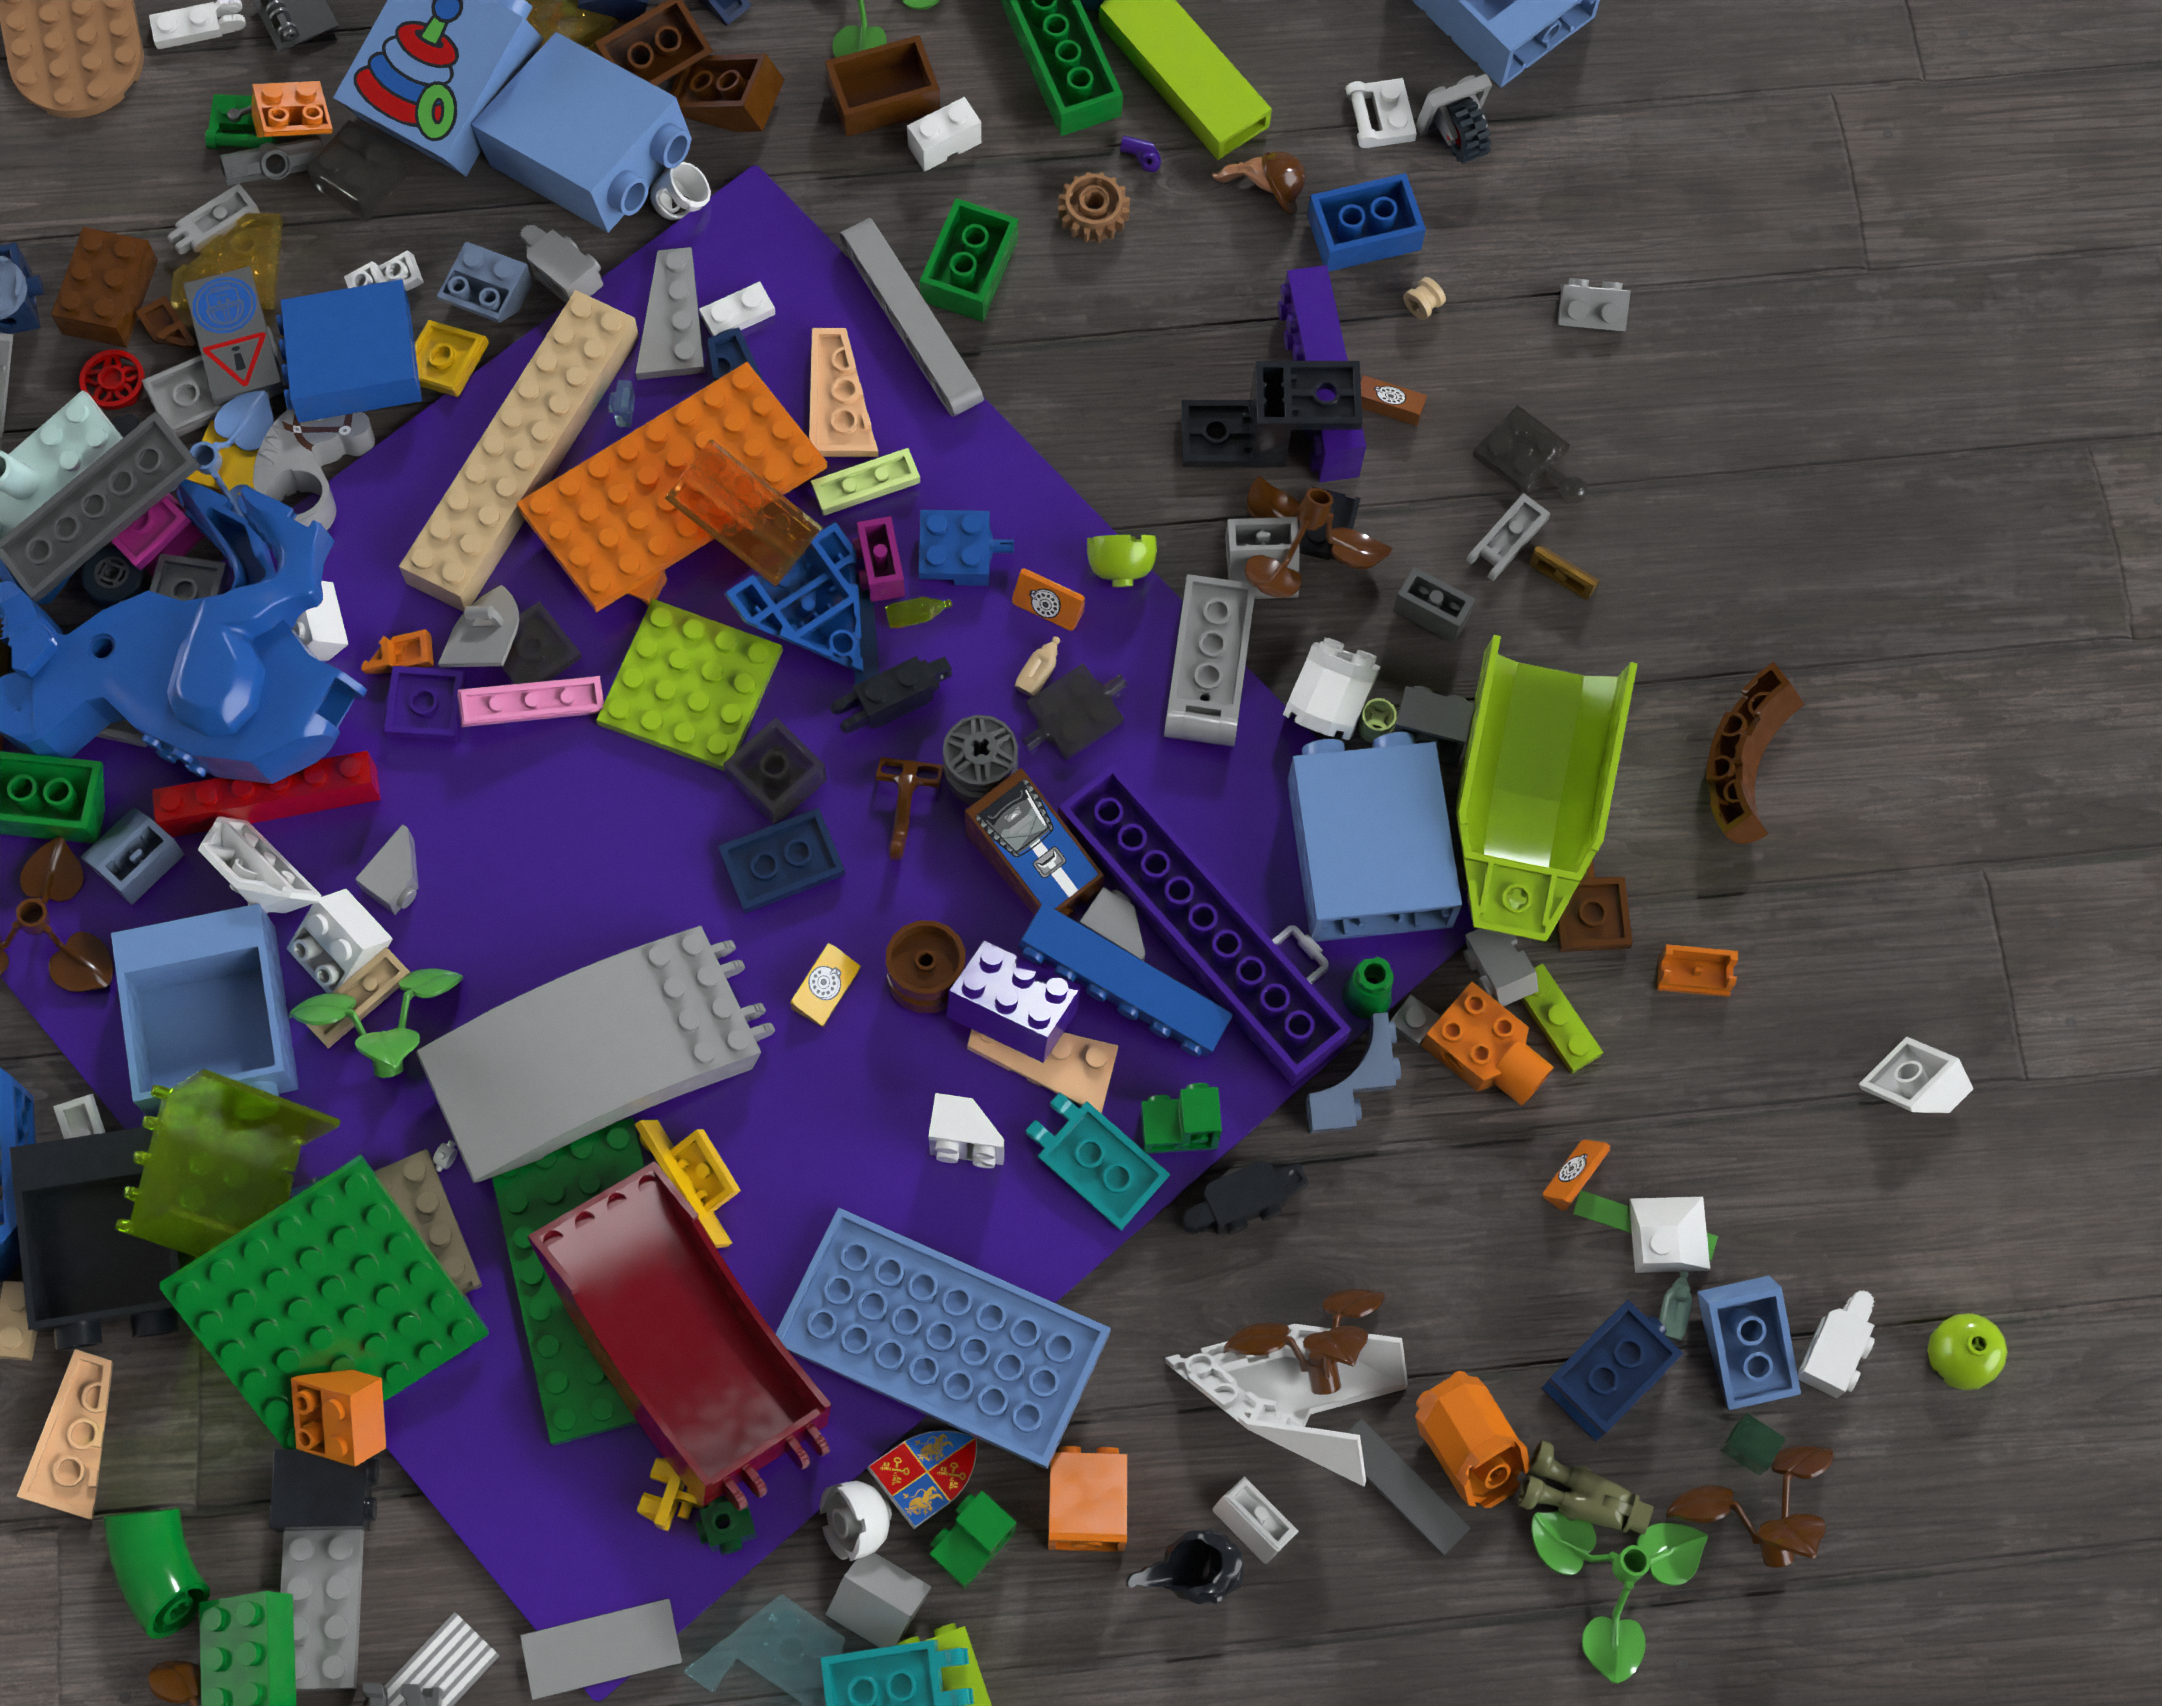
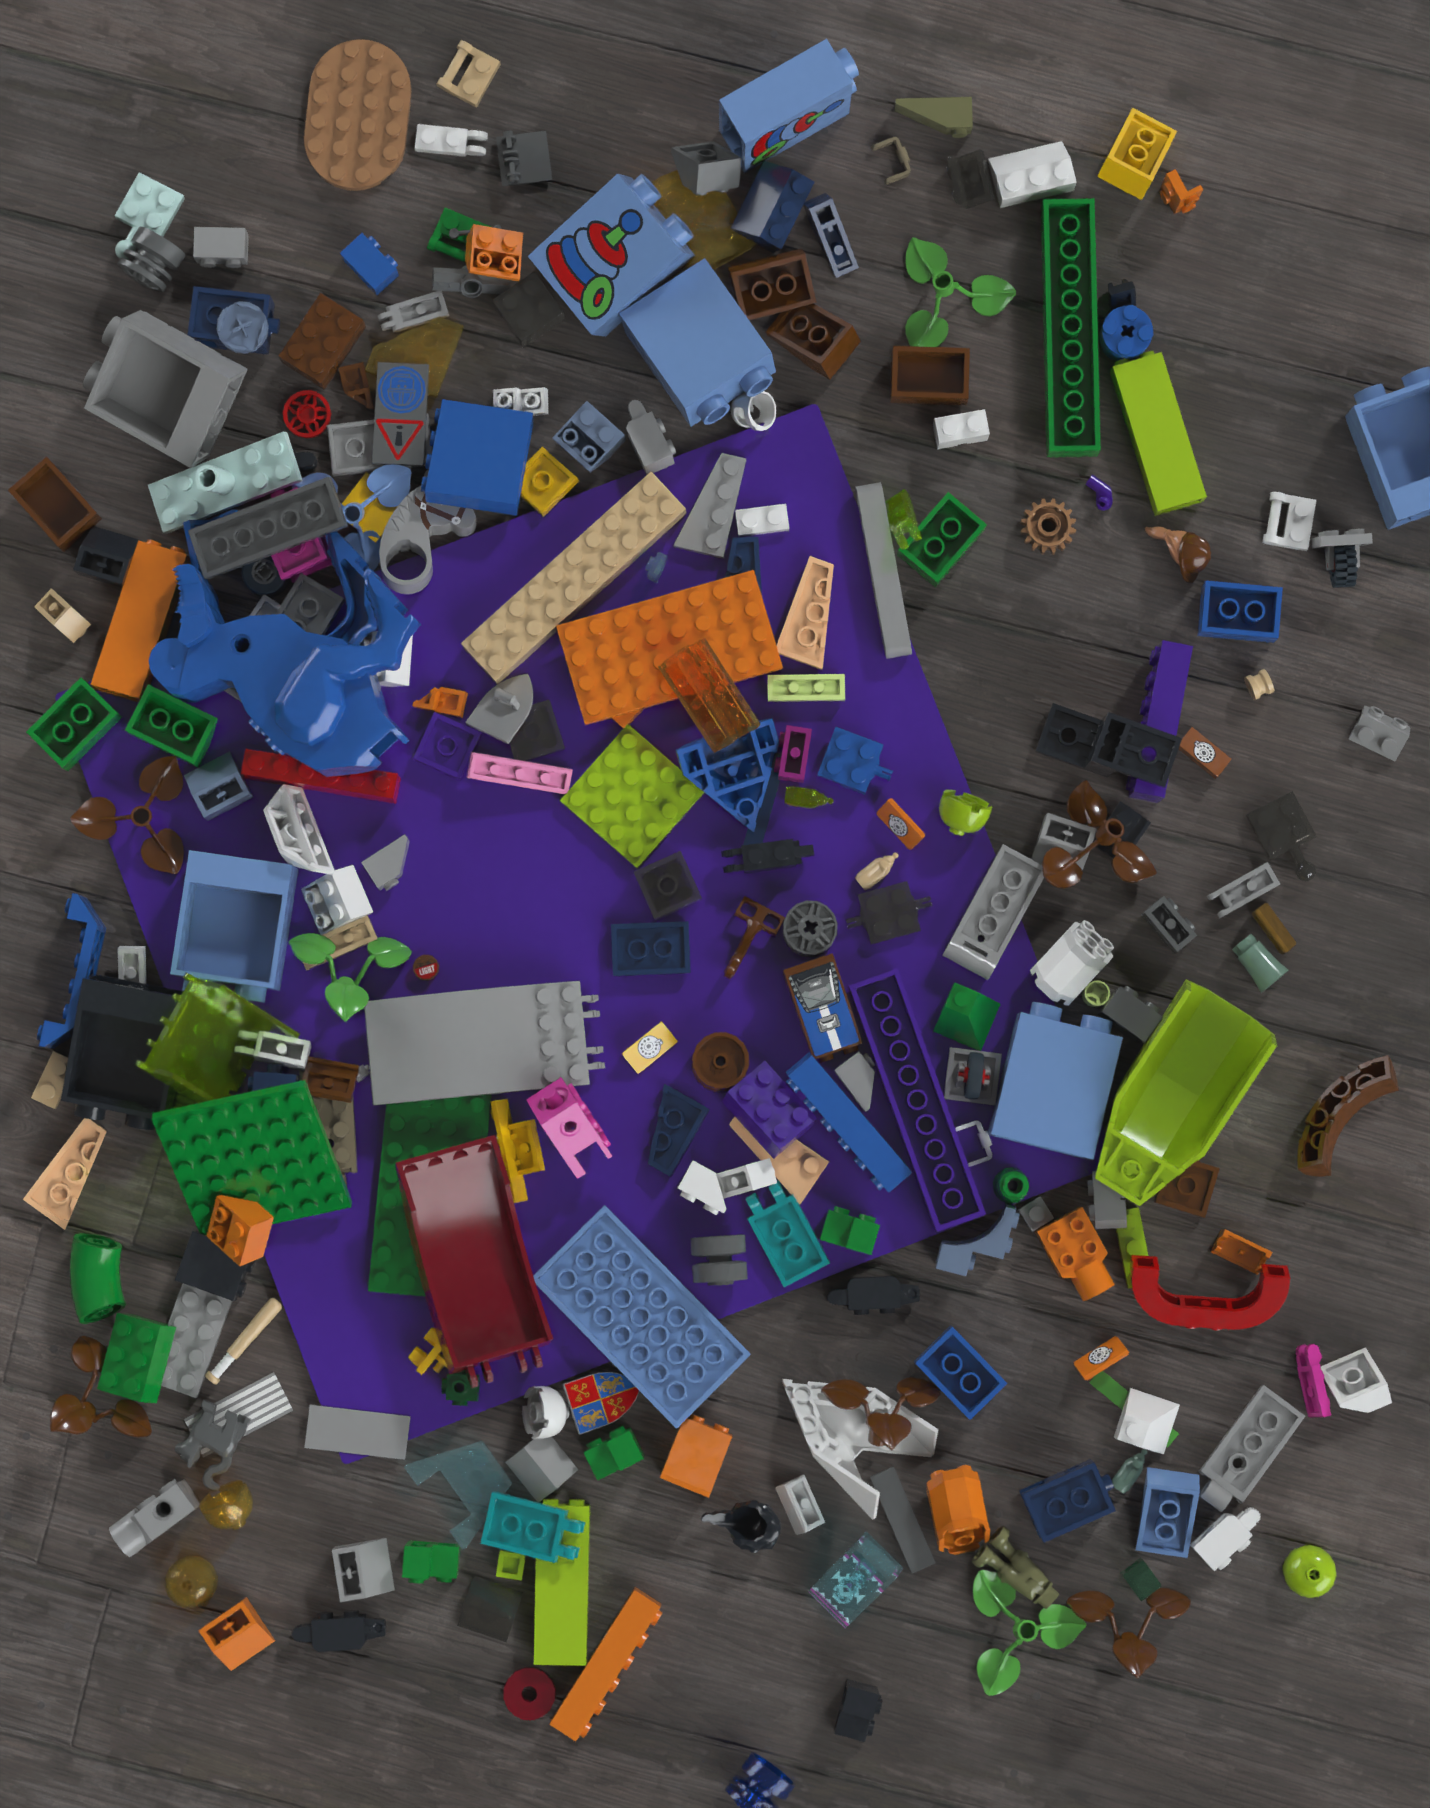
camera: 25 degrees right, 15 degrees up
none -> tan piece [205,1298,282,1385]
none -> white hinge [234,1030,311,1071]
none -> reddish brown plate [302,1056,359,1103]
none -> blue brick [340,233,399,295]
none -> tile [413,955,440,981]
none -> dark pink torso [526,1077,612,1179]
none -> dark blue wing [648,1084,710,1177]
none -> dark grey wheel [690,1234,748,1286]
none -> white slope [716,1158,777,1199]
none -> clear light blue slope [808,1532,903,1628]
none -> clear neon green hinge [885,489,922,550]
none -> blue brick [913,1325,1007,1420]
none -> green slope [933,982,1000,1051]
none -> light grey plate [944,1047,1002,1106]
none -> red arch [1130,1255,1291,1331]
none -> light grey hinge [1198,1384,1305,1512]
none -> sand green plant [1232,934,1289,993]
none -> dark pink hinge [1295,1344,1331,1418]

